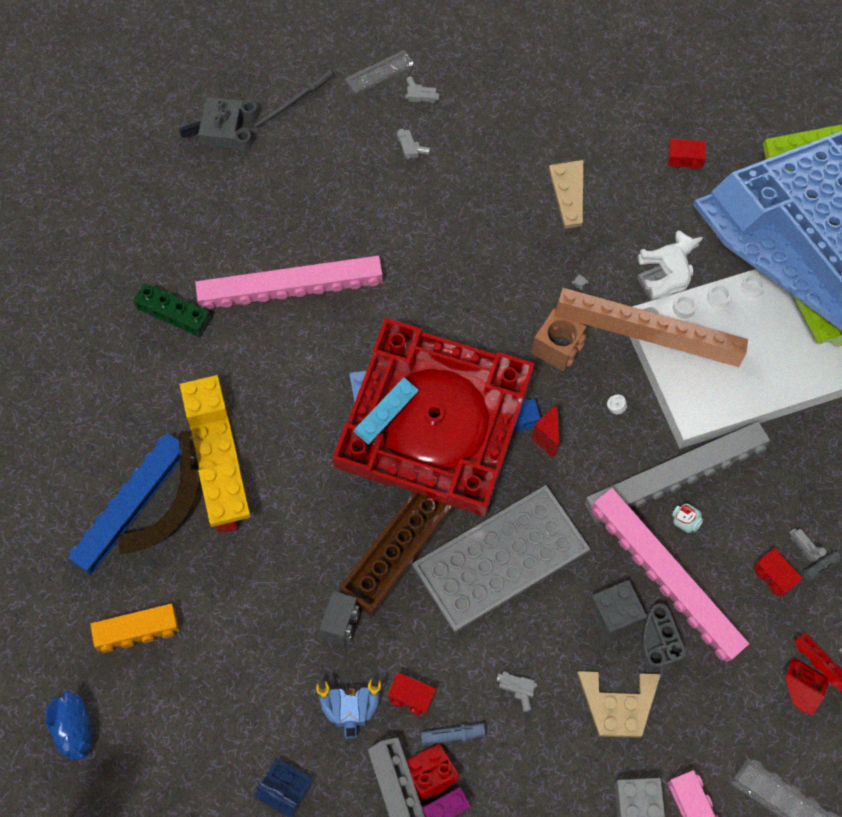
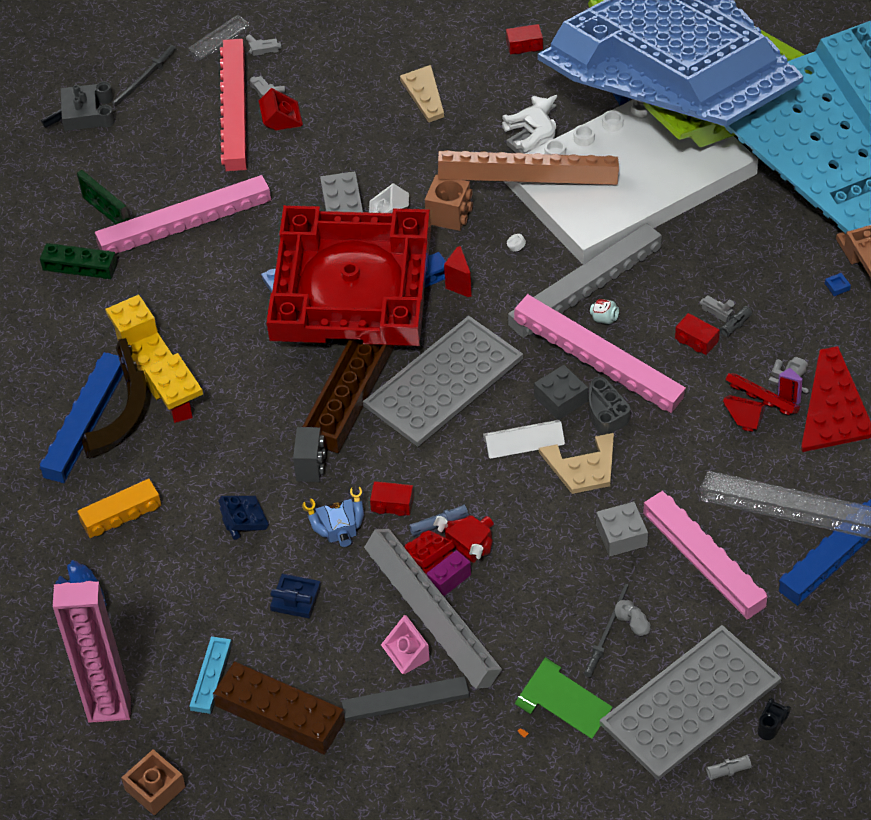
camera: 10 degrees left, 15 degrees down
medium azure plate [353,378,418,445] -> none
light grey piece [496,671,537,712] -> none
none -> dark green tile [77,170,129,225]
none -> dark blue plate [218,496,269,540]
none -> coral brick [220,39,247,171]
none -> red slope [259,88,303,130]
none -> light grey brick [320,171,363,212]
none -> white slope [369,183,409,213]
none -> red torso [433,515,494,563]
none -> white panel [483,420,565,458]

